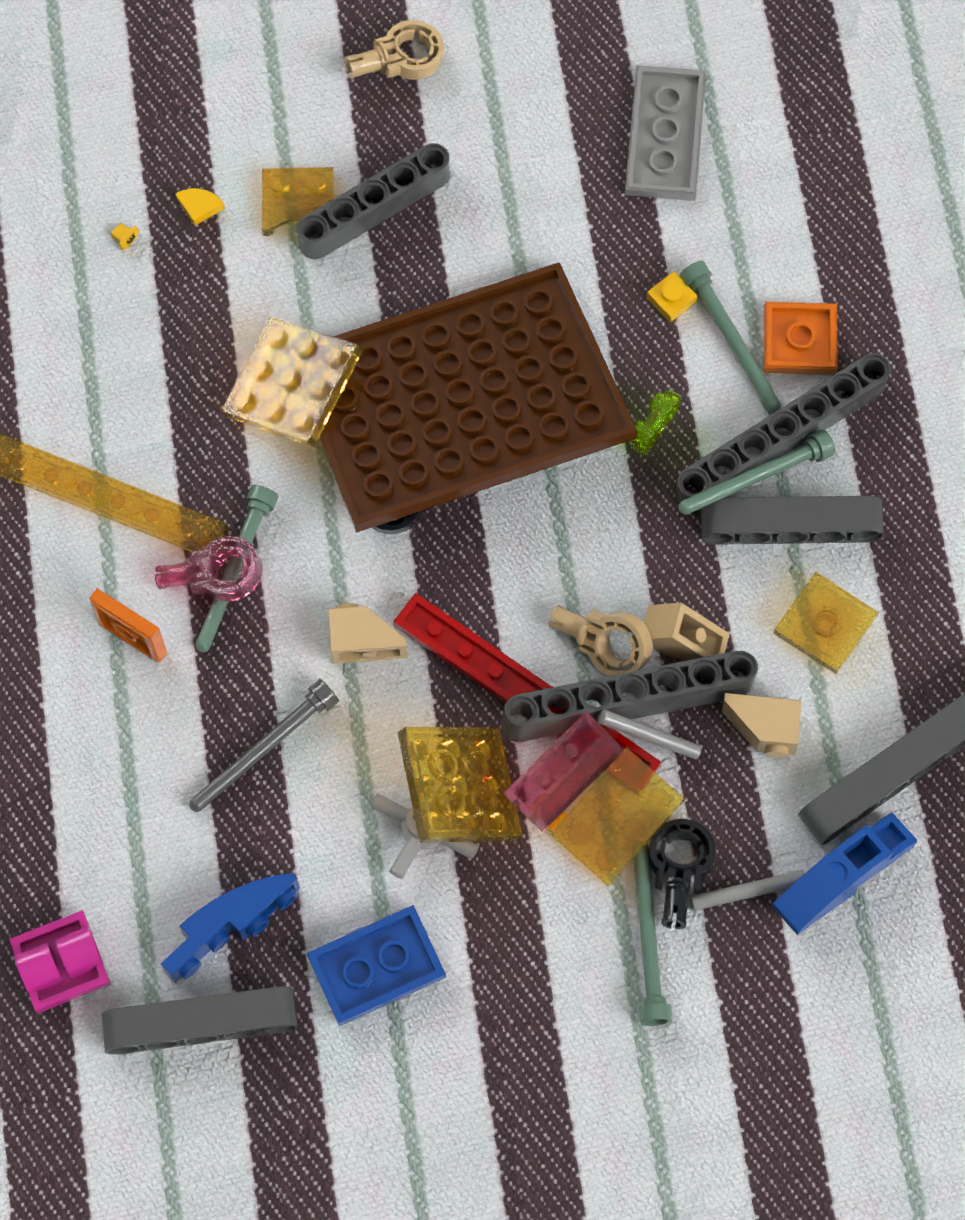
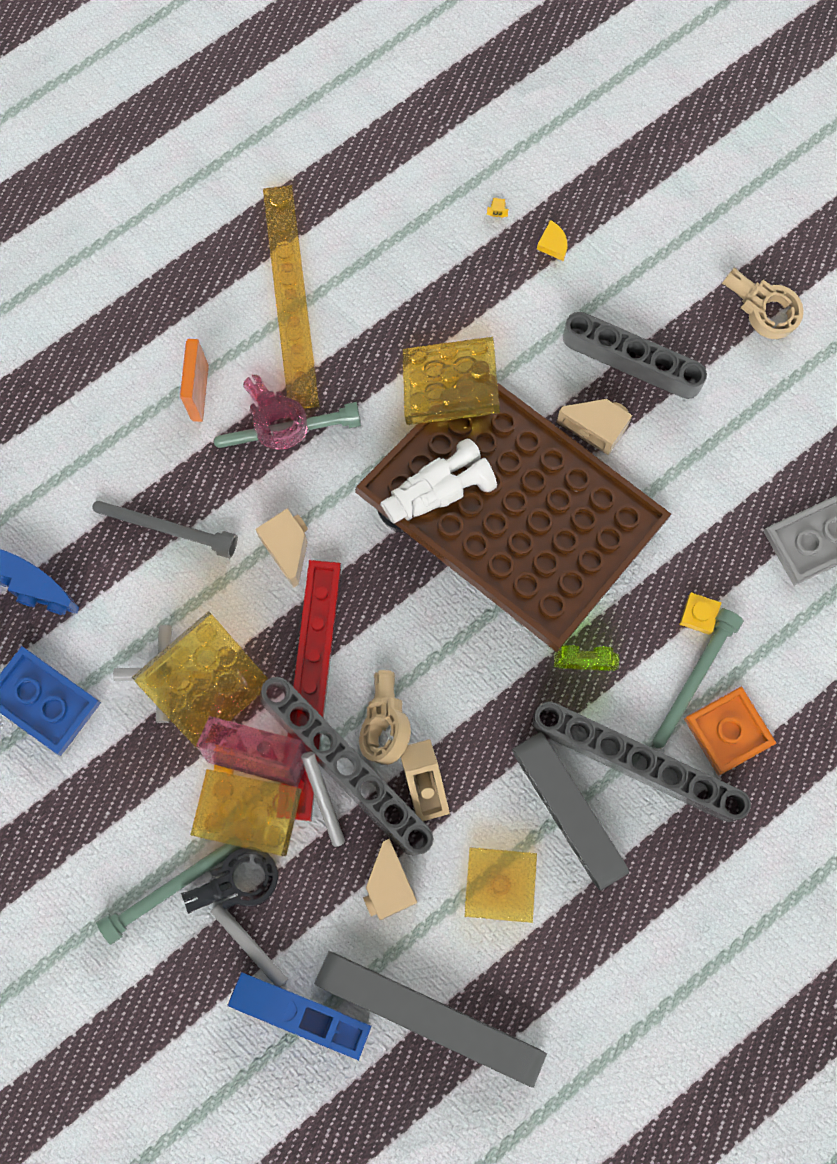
camera: 60 degrees right, 5 degrees up
clear yellow wing [262,167,334,236] -> none
sand green piece [679,429,835,515] -> none
none -> white piece [381,438,497,524]
none -> tan slope [557,399,633,455]

